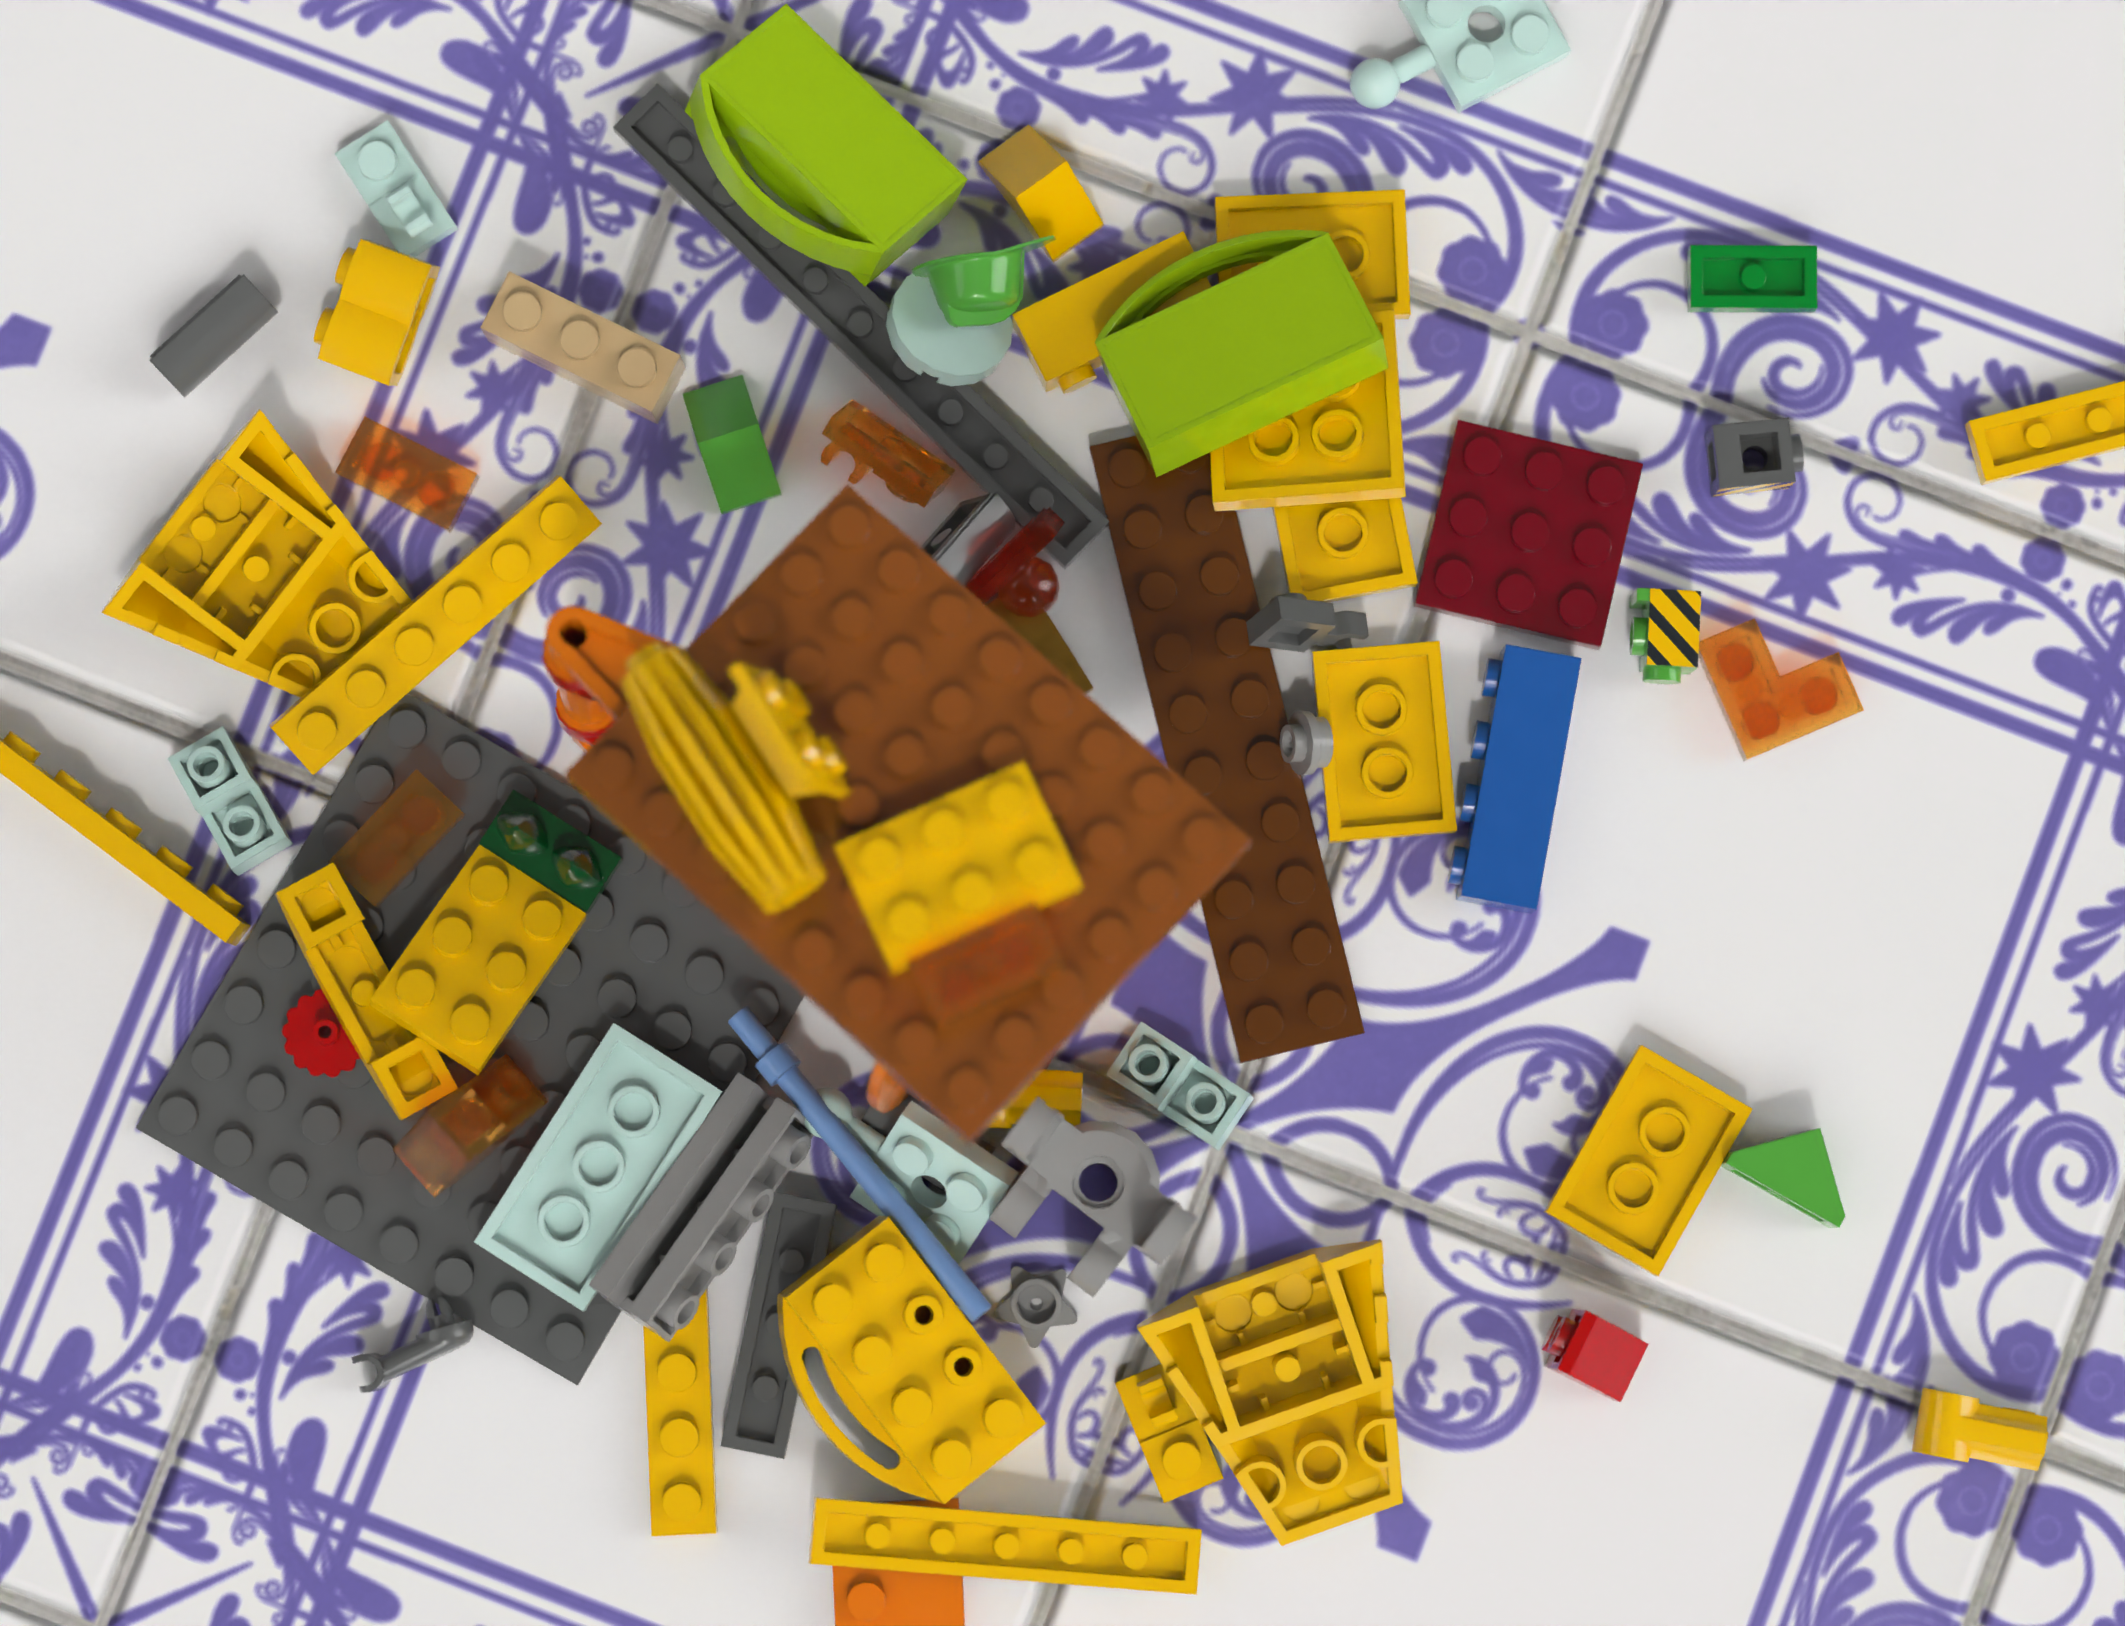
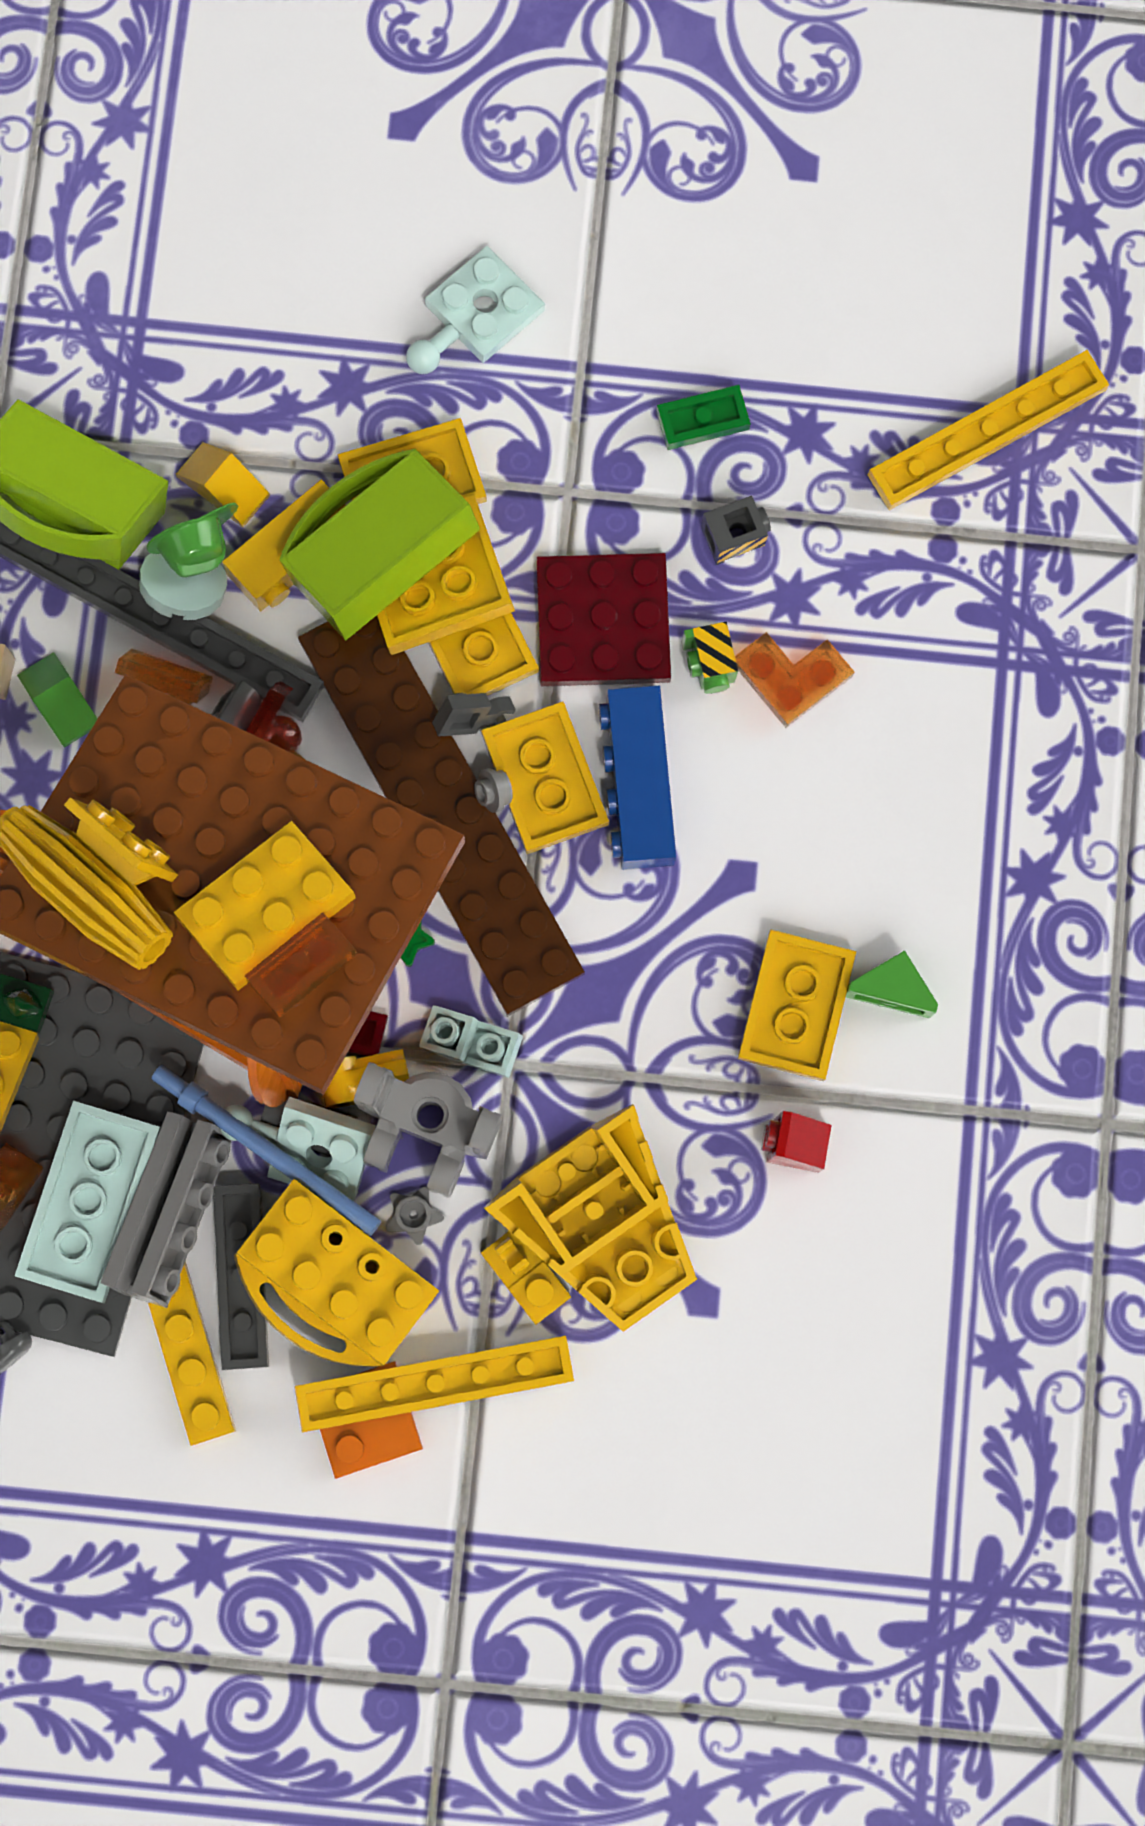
camera: 20 degrees left, 5 degrees down
yellow piece [1912,1388,2048,1471] -> none

